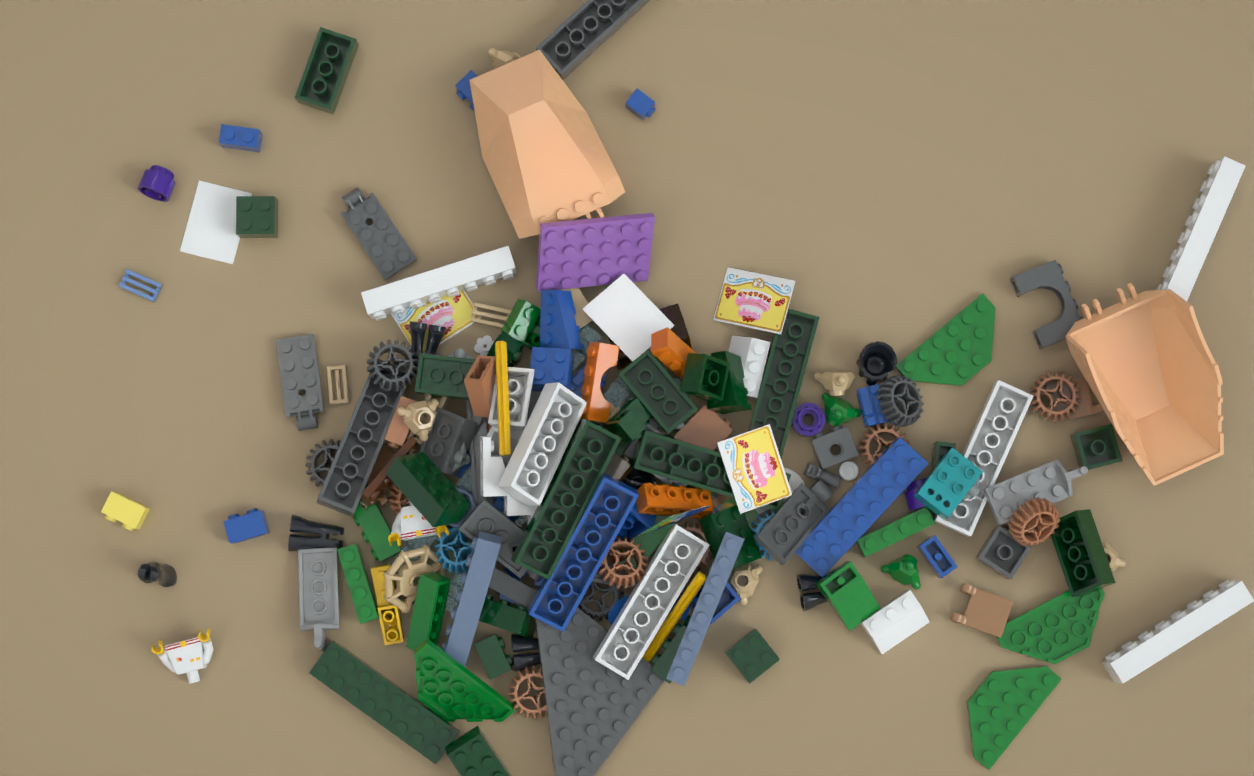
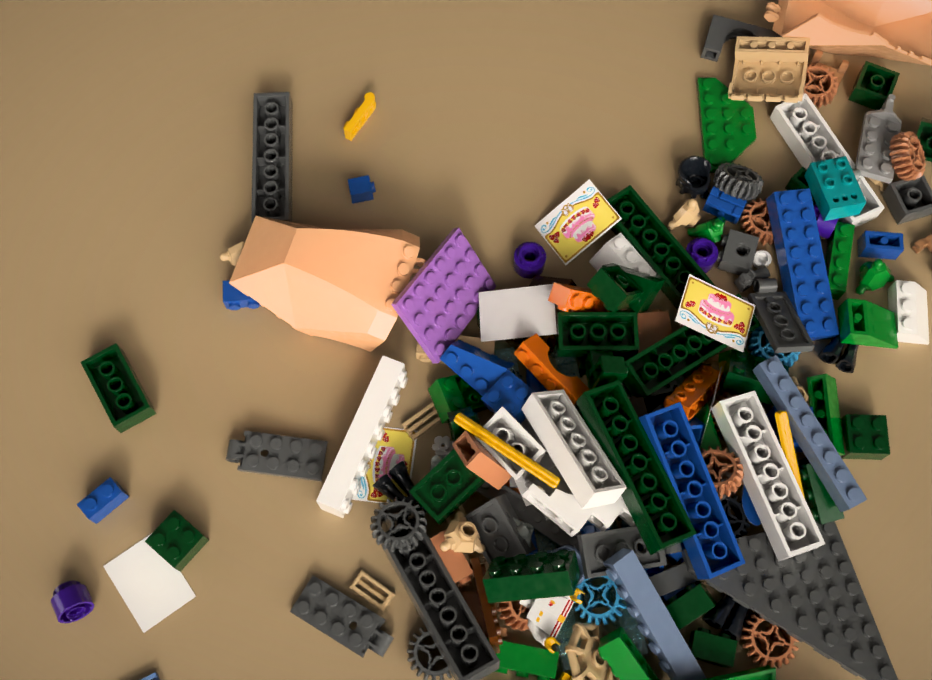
camera: 50 degrees left, 15 degrees down
none -> yellow plate [343,92,376,141]
none -> dark purple piece [513,242,546,279]
none -> tan slope [728,36,810,103]
none -> green brick [807,373,845,456]

